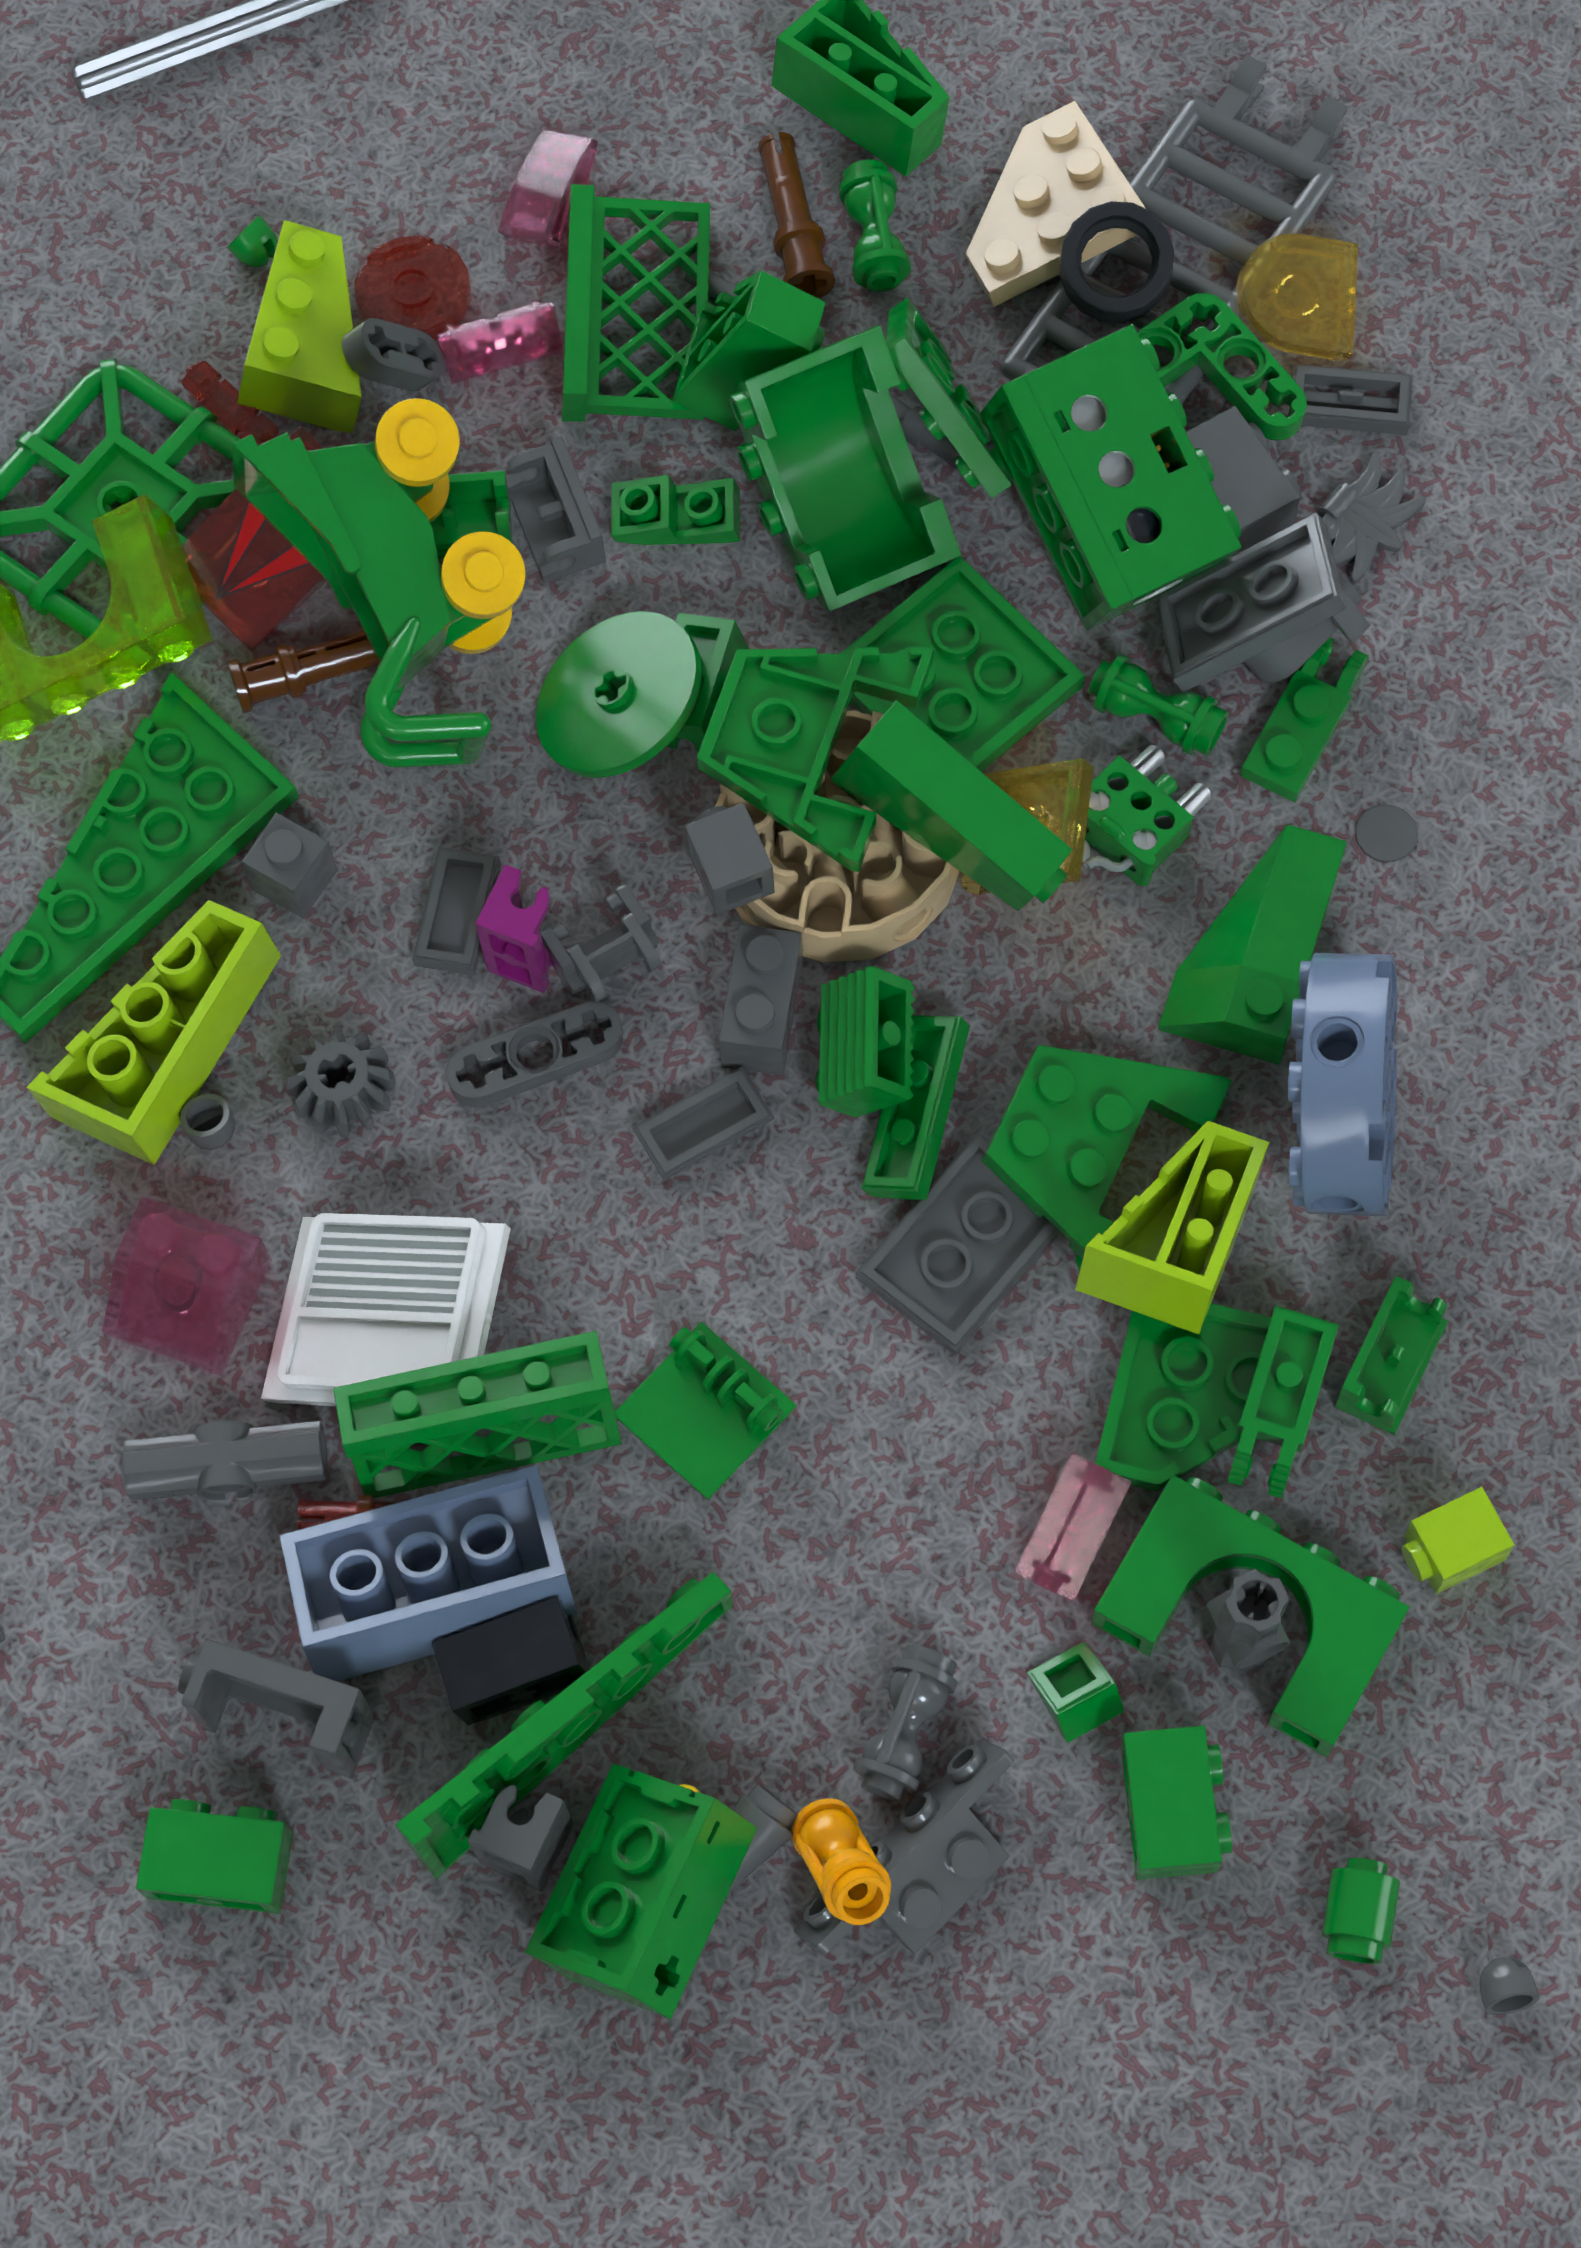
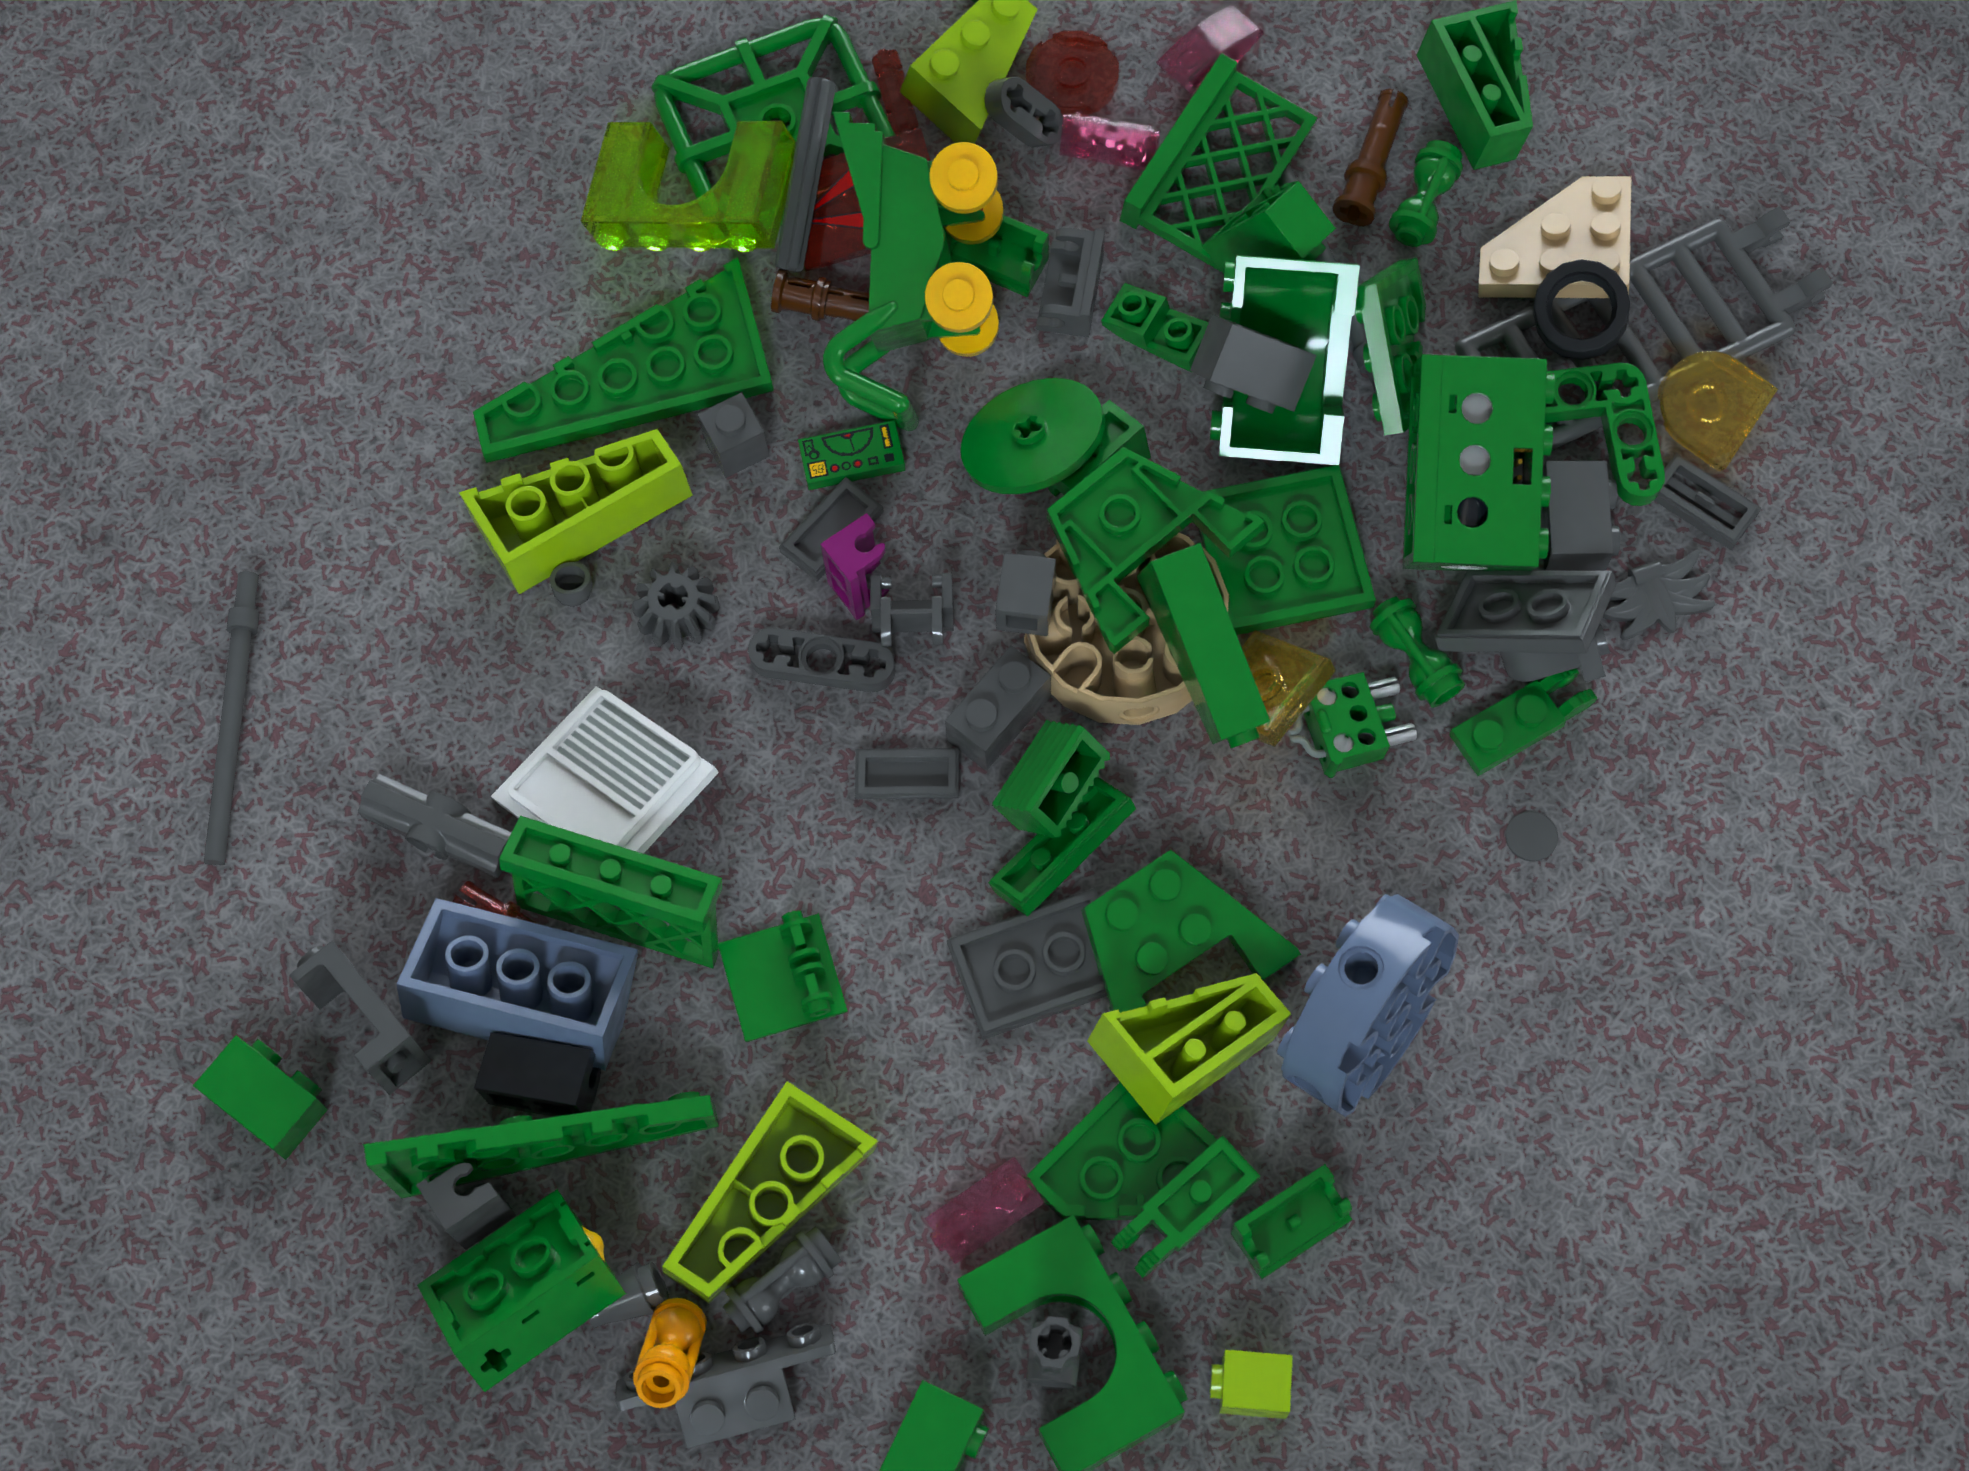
camera: 30 degrees right, 0 degrees up
clear pink slope [102,1196,272,1377] -> none
green slope [1027,1641,1124,1743] -> none
green wedge [1158,824,1347,1065] -> none
none -> lime wedge [662,1081,878,1304]
none -> dark grey axle [775,77,836,272]
none -> green tile [798,420,905,491]
none -> dark grey brick [1190,314,1317,414]

